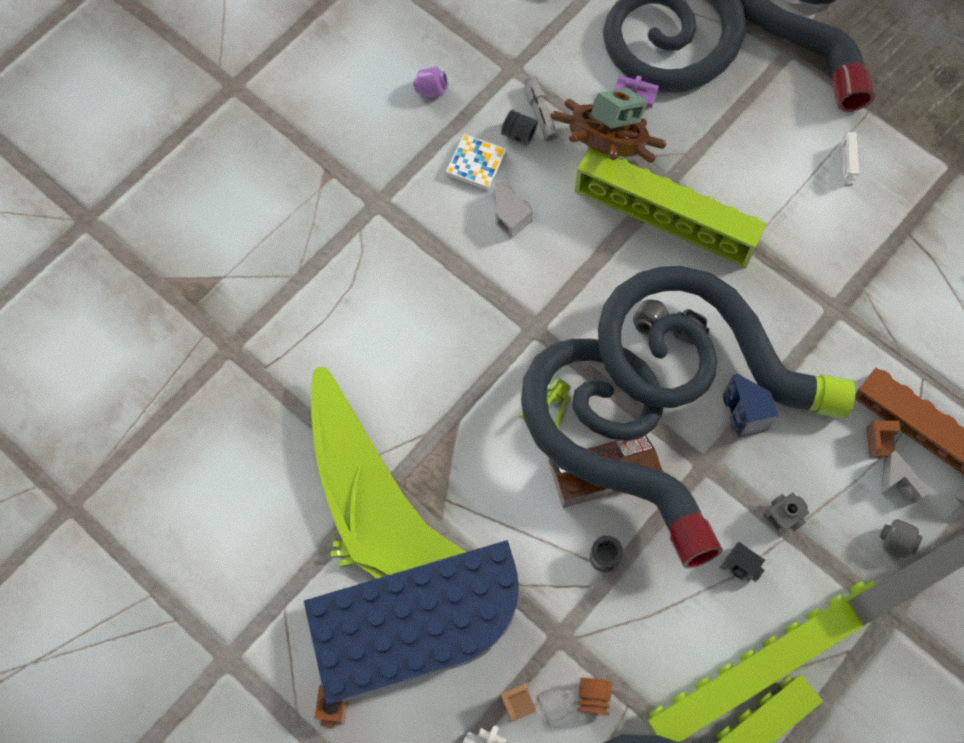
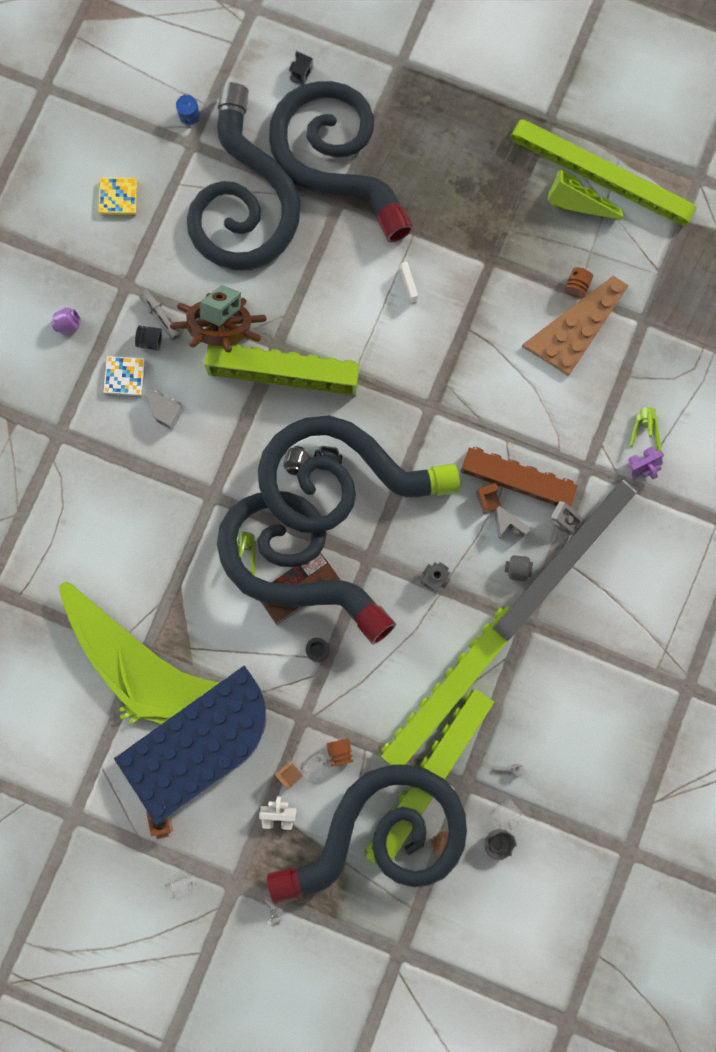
camera: 25 degrees left, 10 degrees up
medium lavender hips [615,75,659,110] -> none
black brick [720,541,765,583] -> none
dark blue slope [723,374,779,437] -> none

